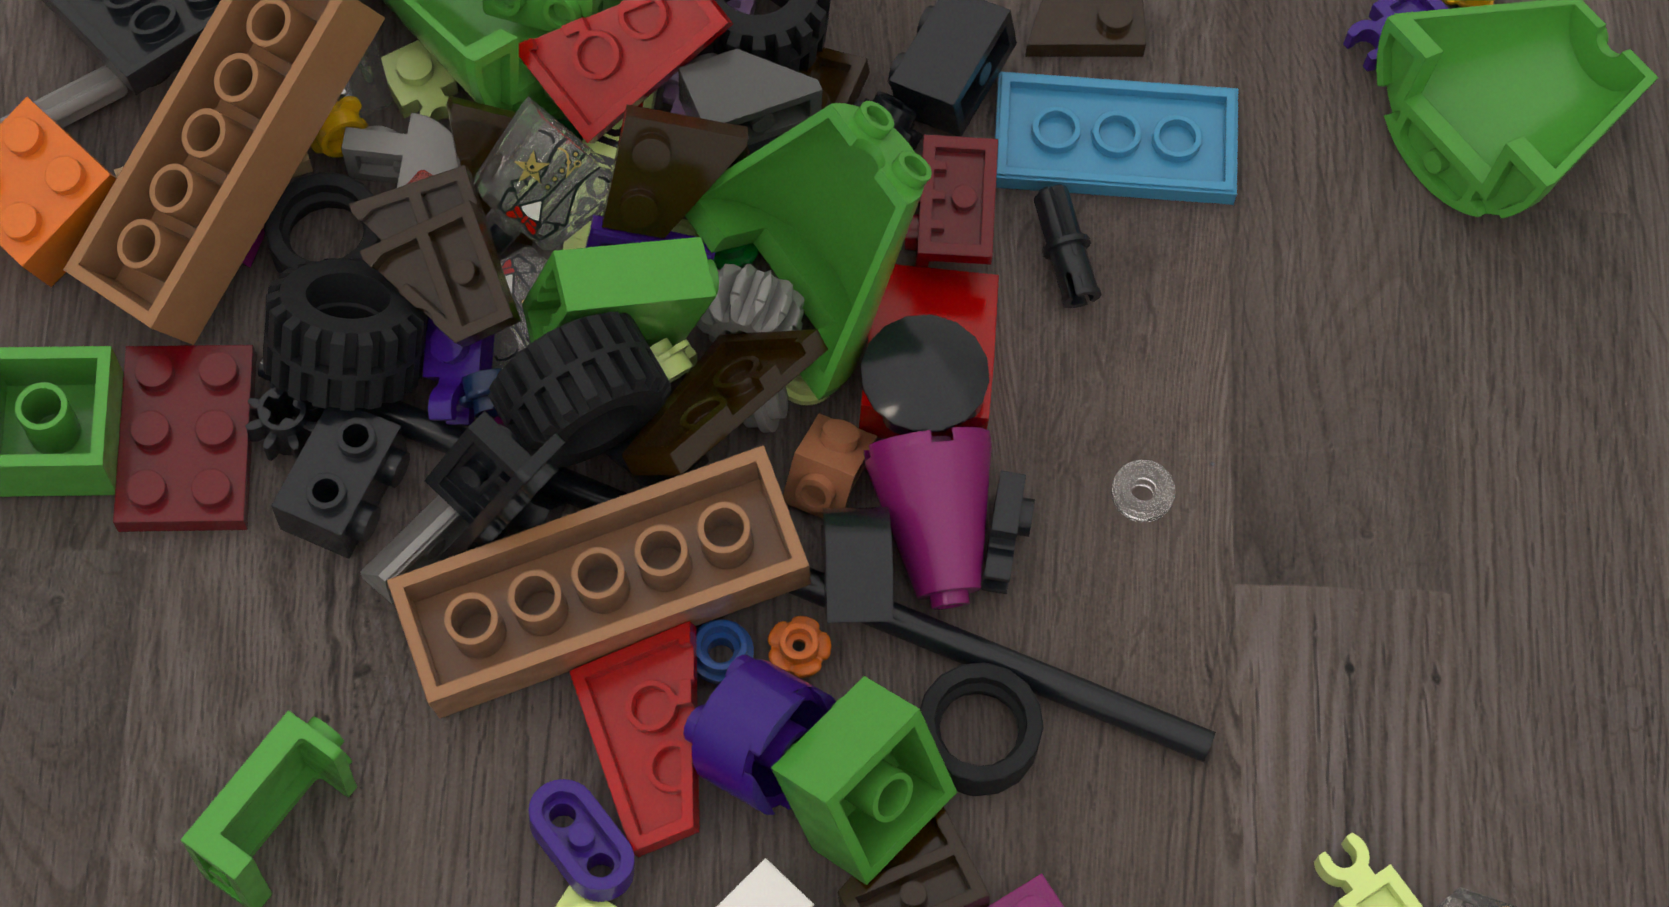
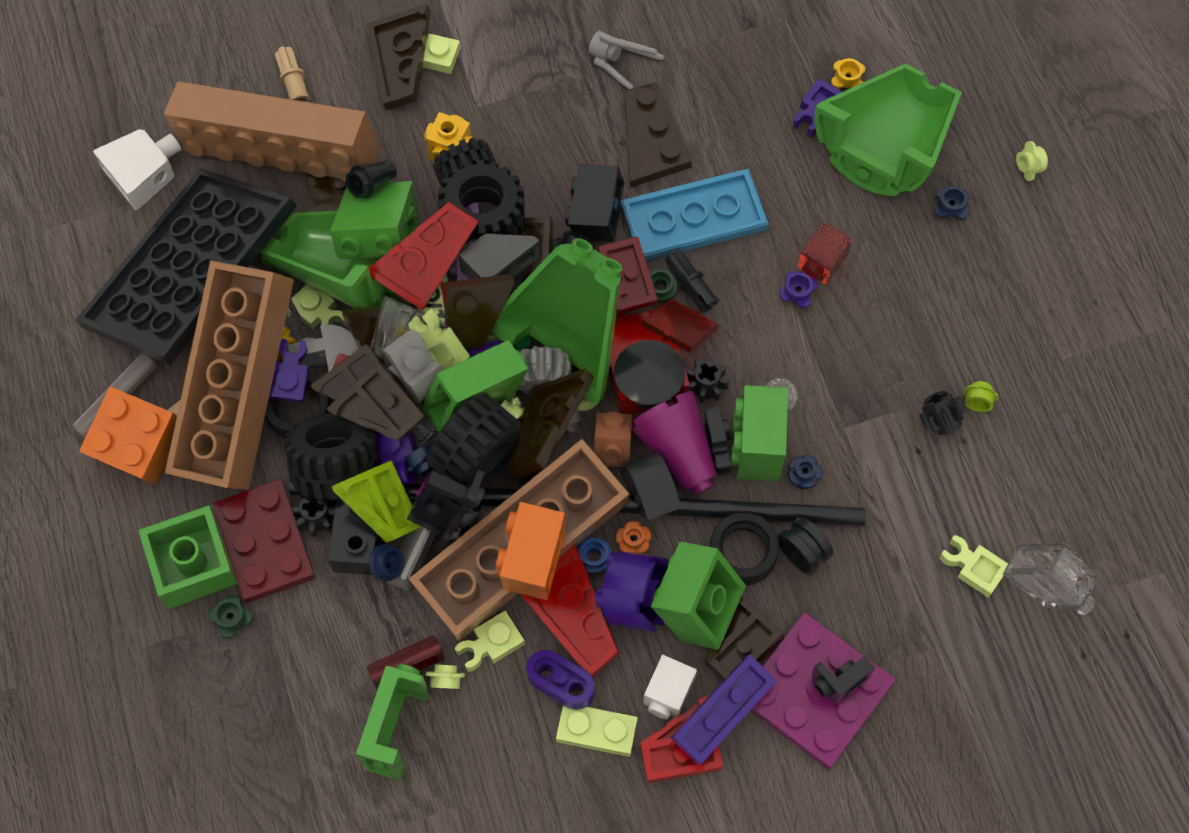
camera: 15 degrees left, 0 degrees up
none -> dark green plate [208,595,253,638]
none -> dark purple plate [269,338,309,403]
none -> lime wing [331,460,421,543]
none -> dark red slope [367,635,445,690]
none -> dark blue plate [369,544,404,582]
none -> light grey brick [383,329,443,404]
none -> yellowish green plate [408,309,470,370]
none -> yellowish green plate [426,664,465,689]
none -> yellowish green plate [455,610,525,672]
none -> orange brick [495,502,567,600]
none -> clear red piece [641,299,719,353]
none -> dark green plate [650,269,677,303]
none -> black gear [686,357,729,403]
none -> bright green brick [731,385,788,482]
none -> black wheel [778,517,834,575]
none -> dark purple plate [779,271,818,308]
none -> dark blue plate [788,455,823,489]
none -> clear red brick [798,222,852,285]
none -> black gear [919,391,966,435]
none -> dark blue plate [935,186,969,220]
none -> lime plate [963,381,999,412]

